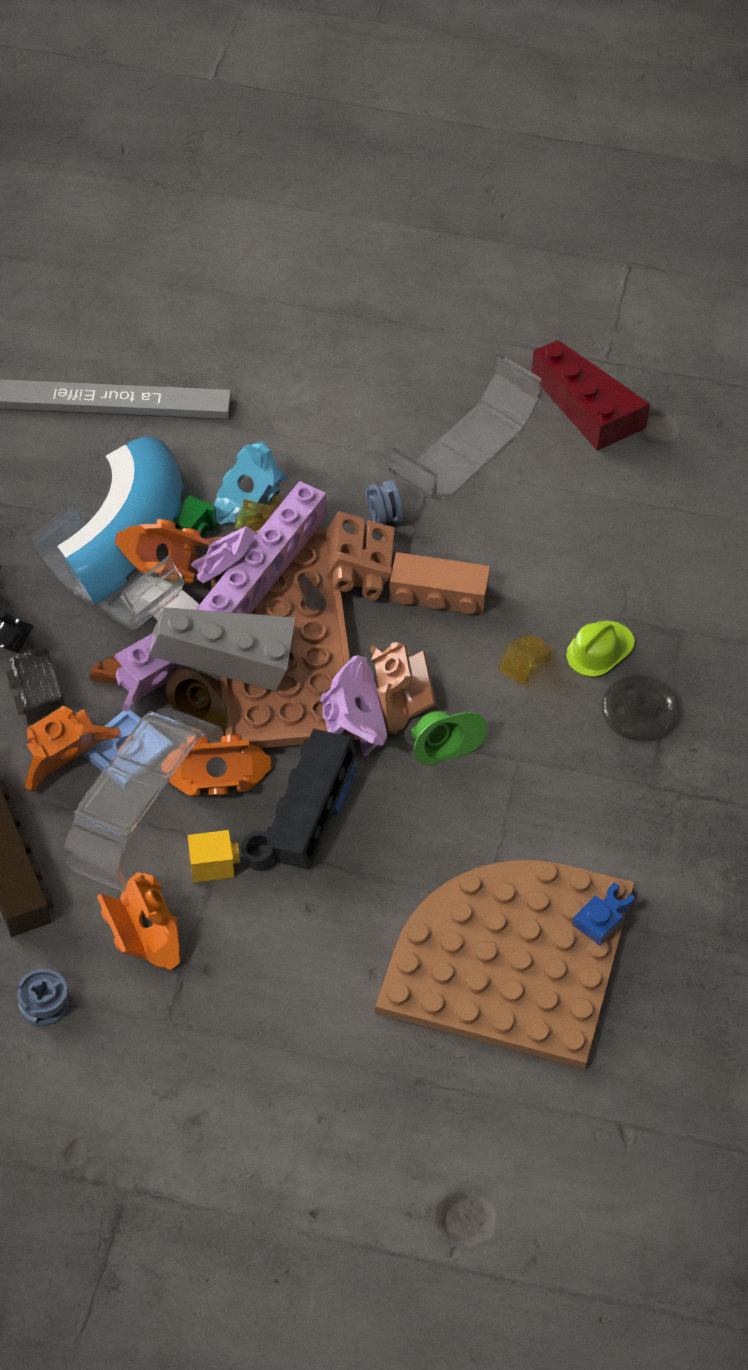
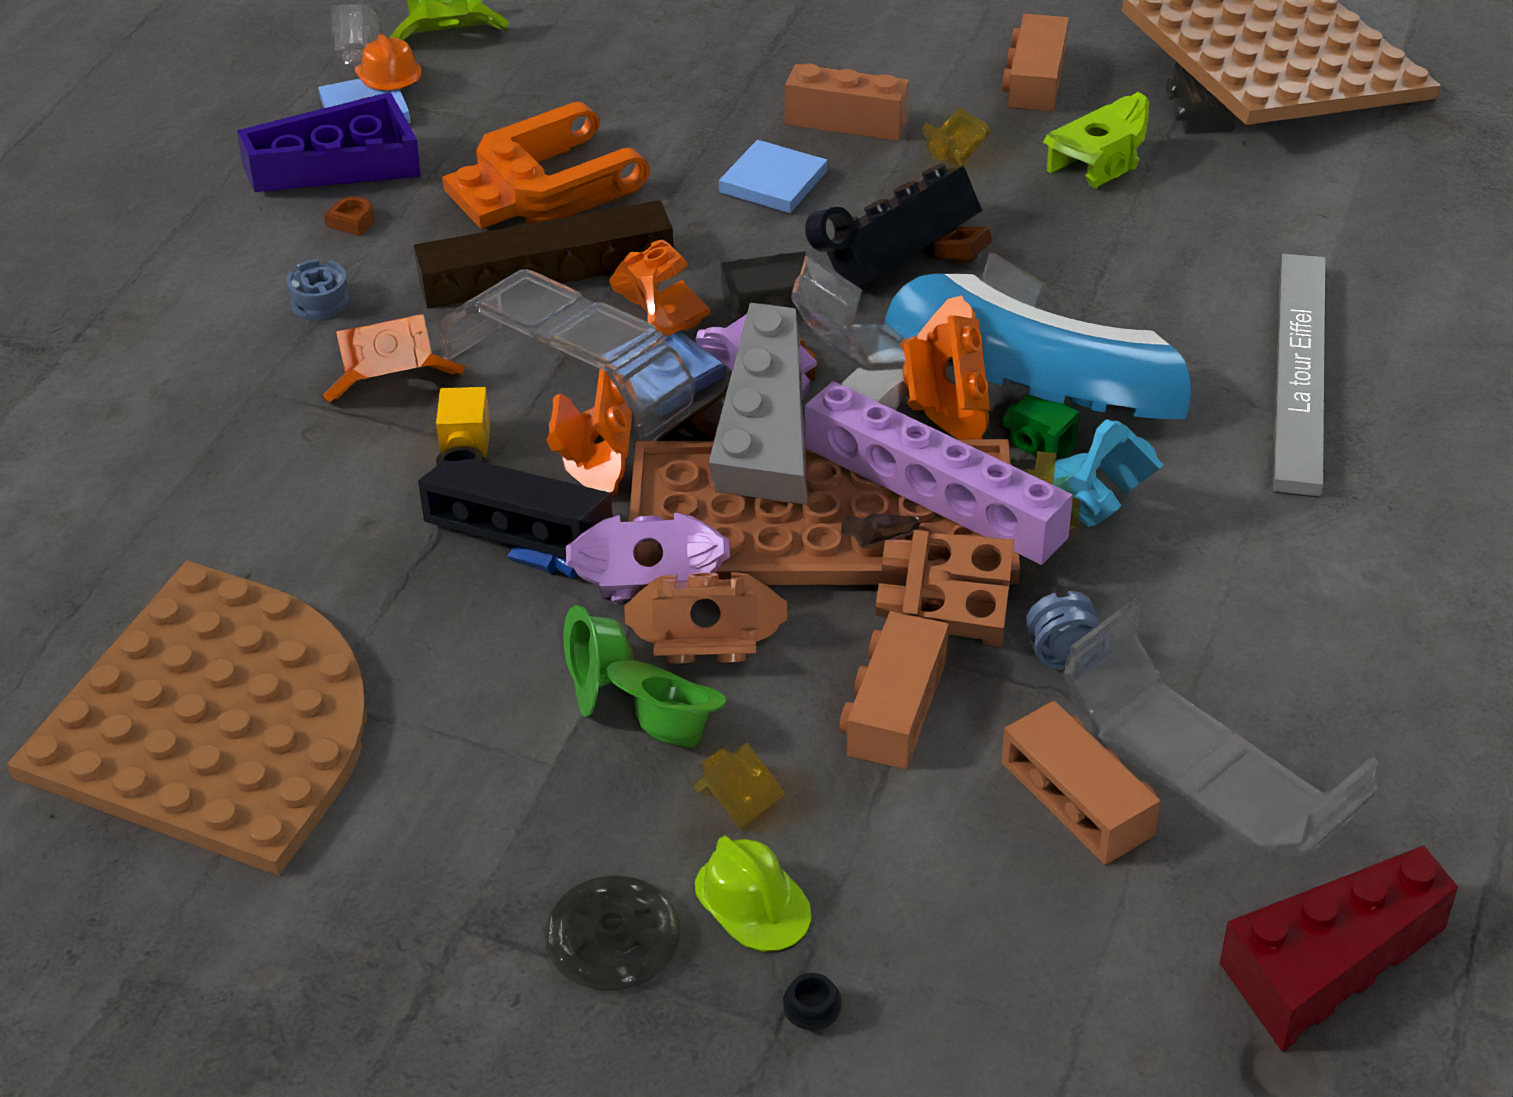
camera: 100 degrees right, 10 degrees down
lavender slope [191,526,256,583] -> none
blue plate [572,882,635,946] -> none
none -> bright green piece [606,660,727,749]
none -> black plate [783,973,842,1030]
none -> nougat brick [1001,700,1161,866]

